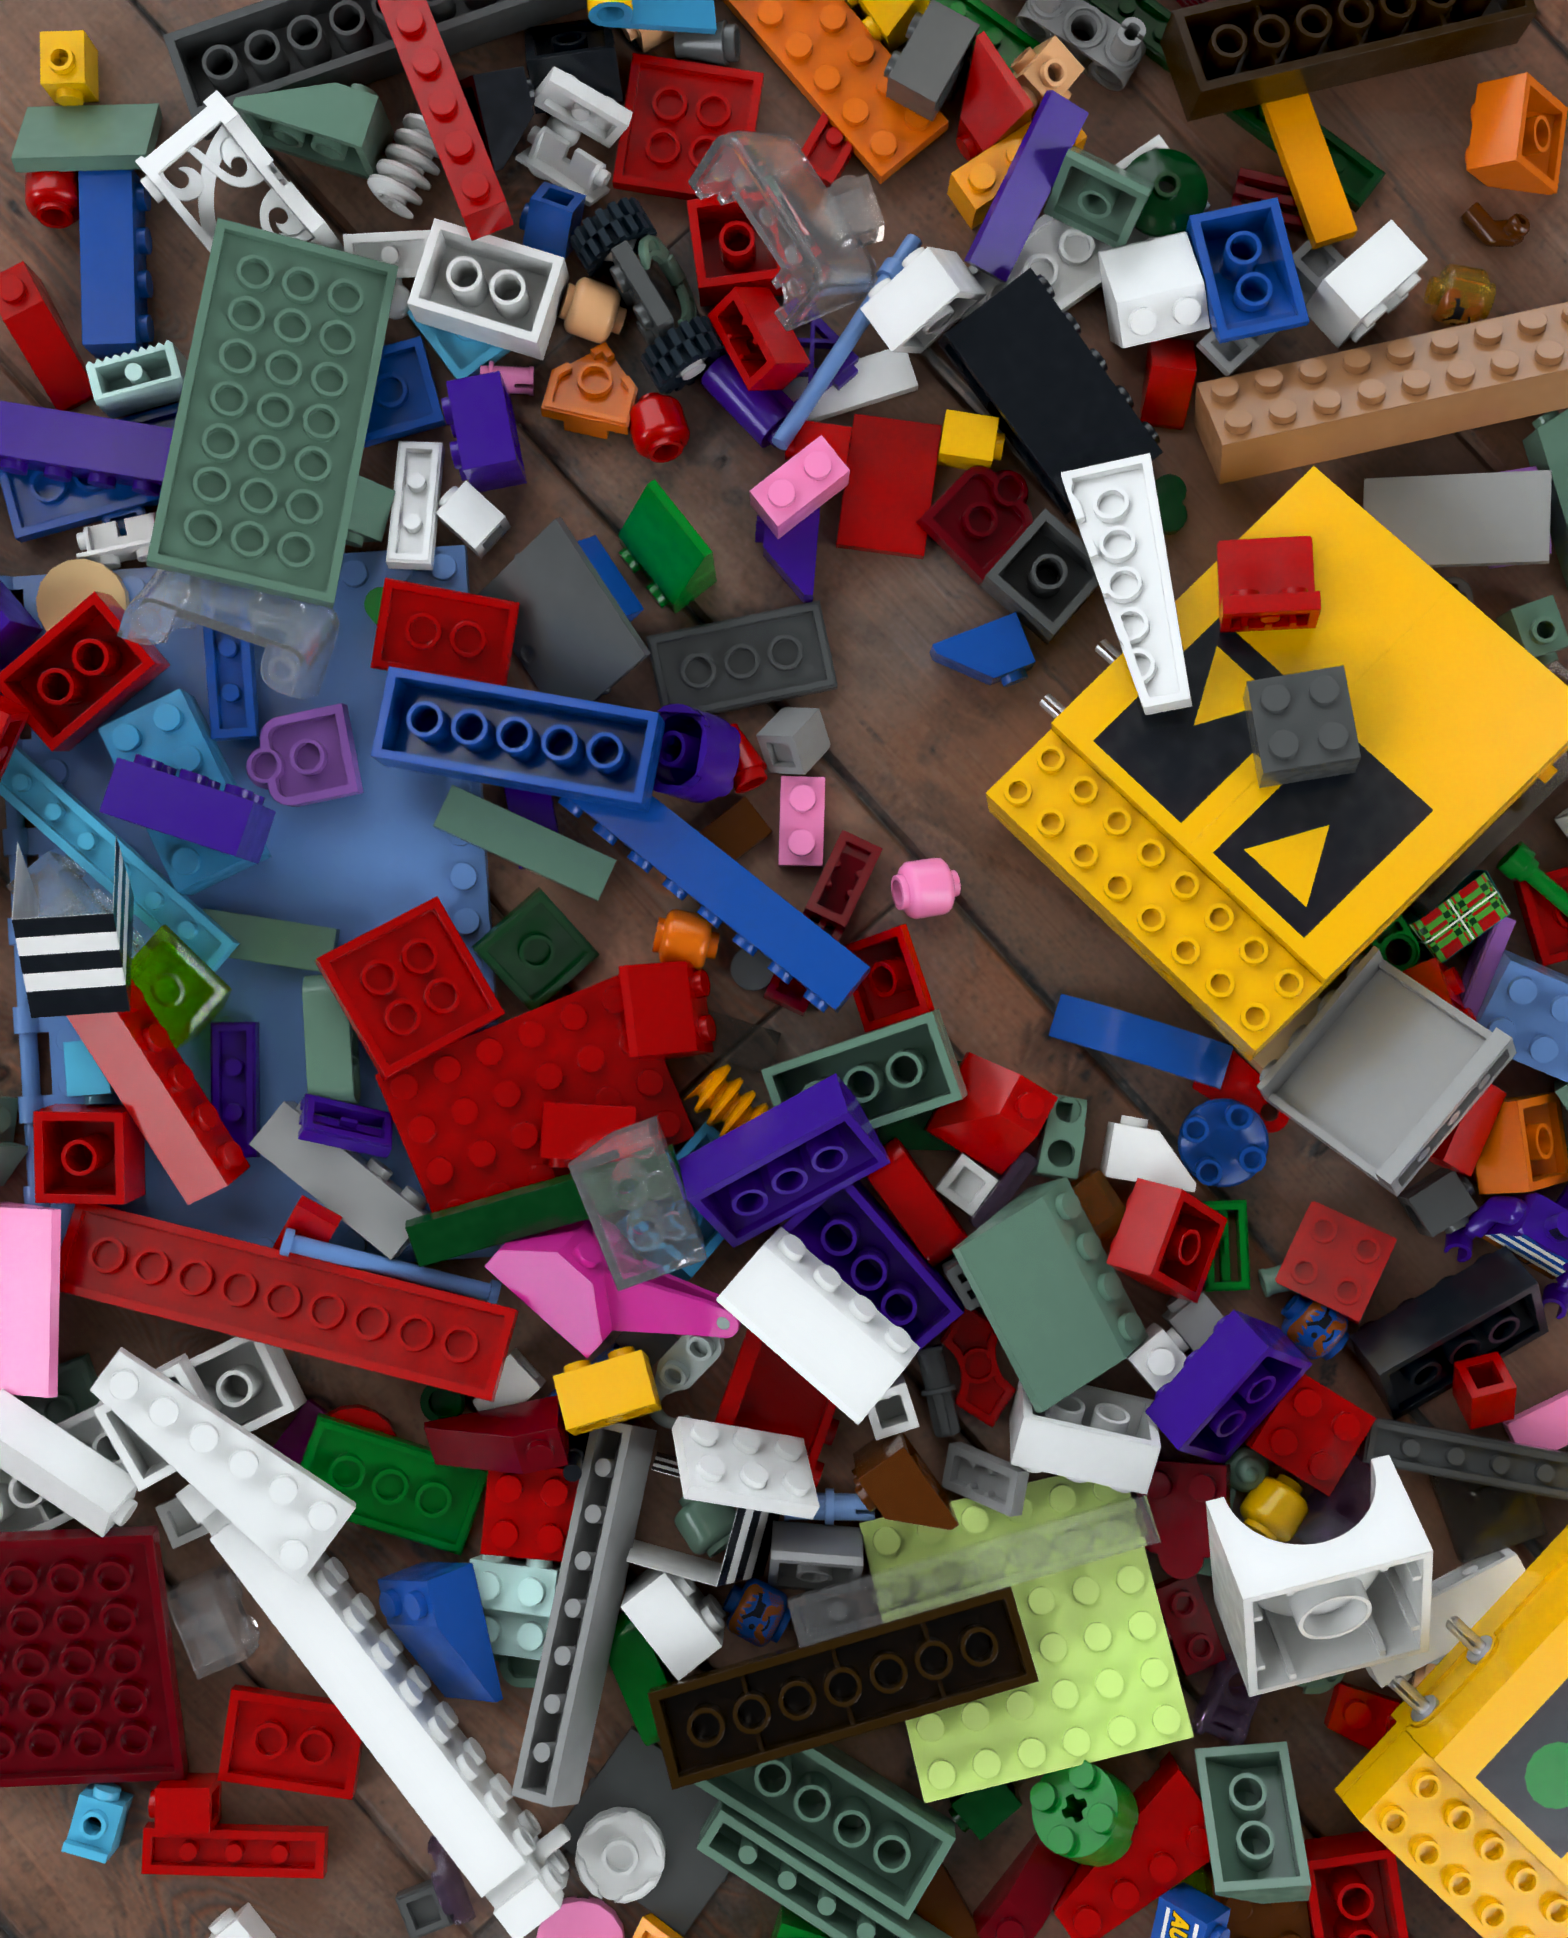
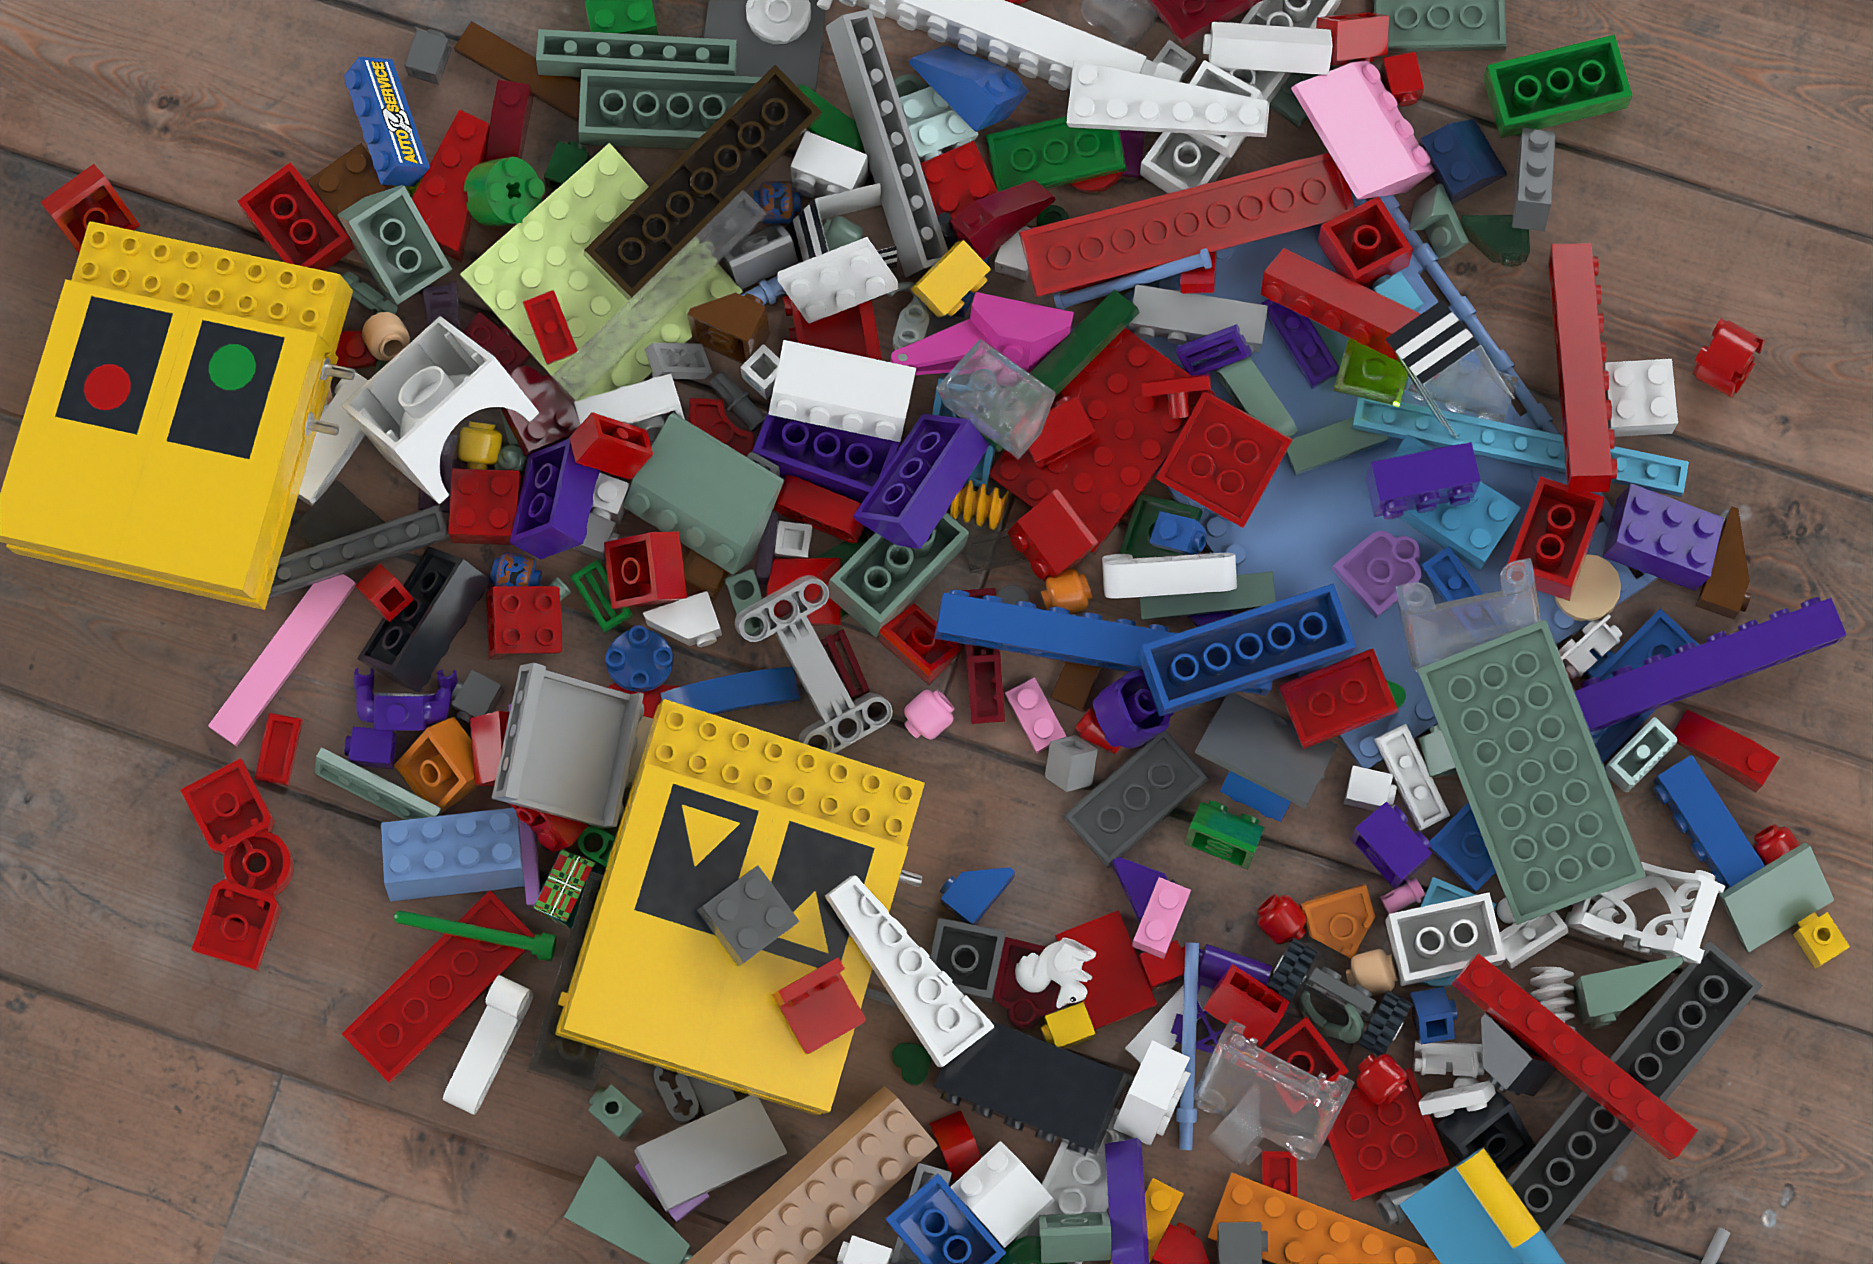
camera: 150 degrees right, 10 degrees down
none -> sand green axle [342,271,398,314]
none -> light nougat head [362,312,410,361]
none -> red plate [522,290,578,365]
none -> red brick [569,412,653,480]
none -> light grey beam [735,575,893,753]
none -> dark red tile [820,629,870,700]
none -> white animal [1015,938,1096,1008]
none -> white beam [1102,553,1237,598]
none -> red tile [1141,374,1211,418]
none -> blue bracket [1149,511,1207,555]
none -> red head [1356,1053,1408,1106]

